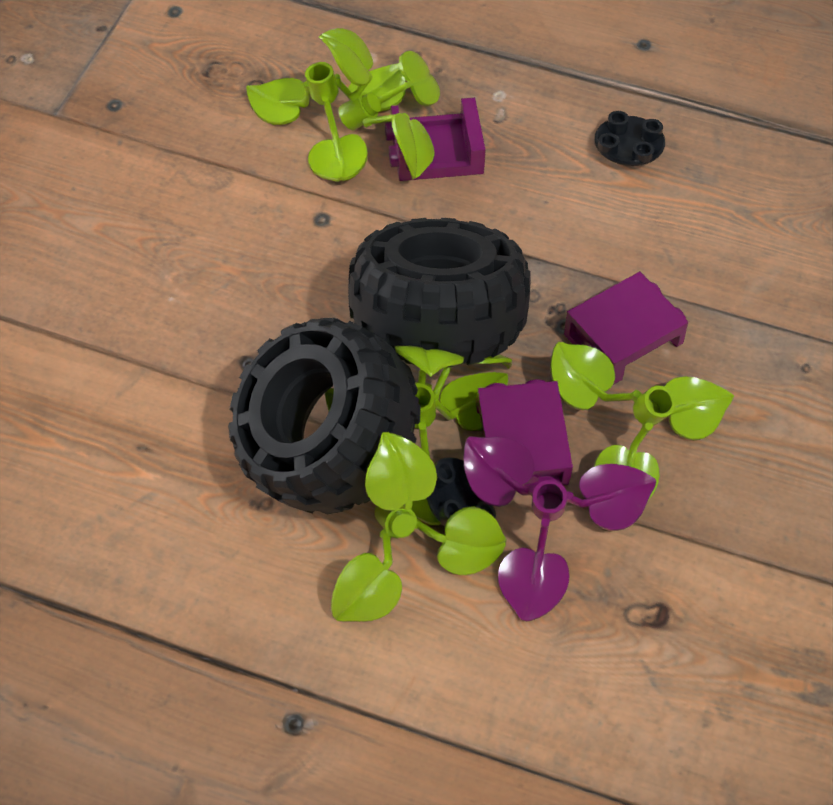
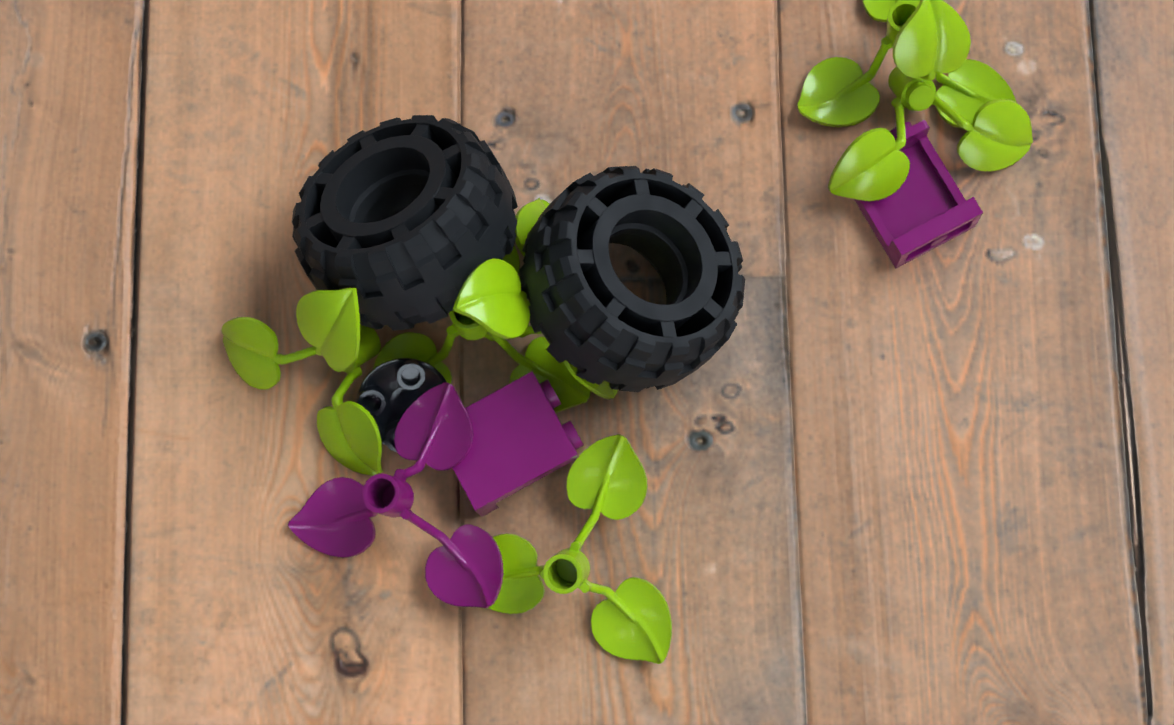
camera: 70 degrees right, 20 degrees up
magenta panel [564,271,688,385] -> none
black dish [594,111,665,166] -> none

